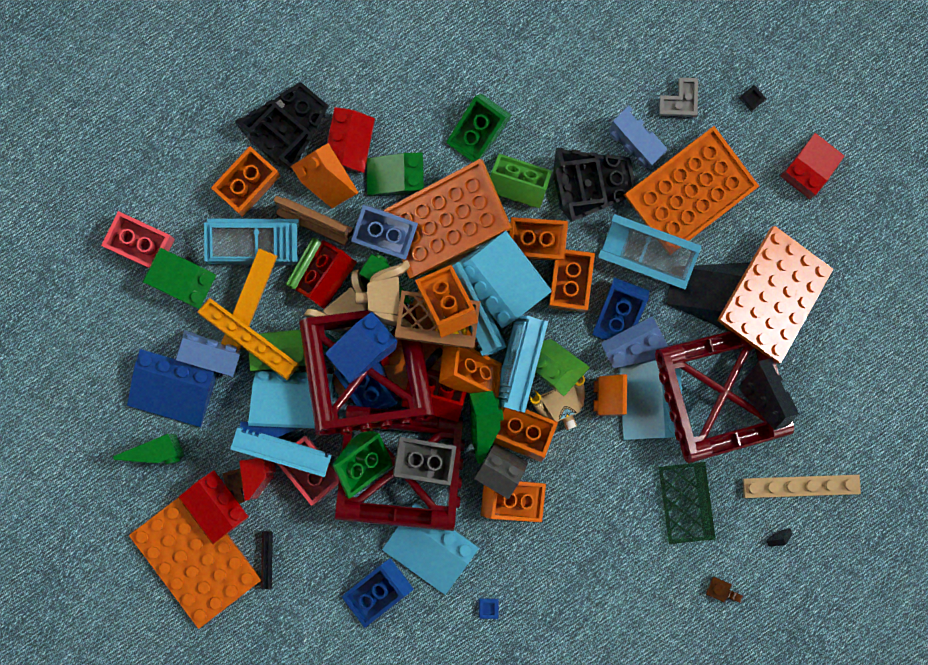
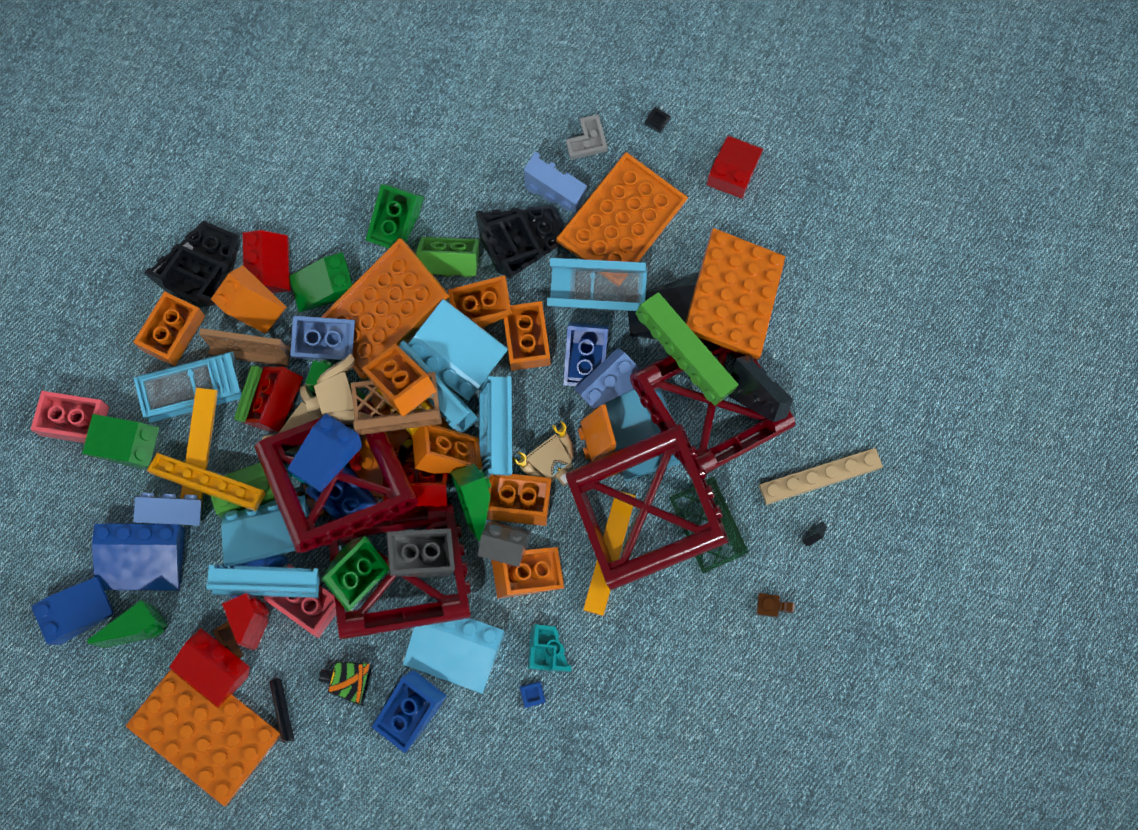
camera: 10 degrees left, 10 degrees down
bright green slope [535,339,590,396] -> none
none -> blue slope [31,577,114,645]
none -> torso [319,662,373,706]
none -> teal slope [527,624,572,672]
none -> dark red piece [566,424,729,590]
none -> light orange tile [583,492,636,616]
none -> bright green brick [635,292,739,406]

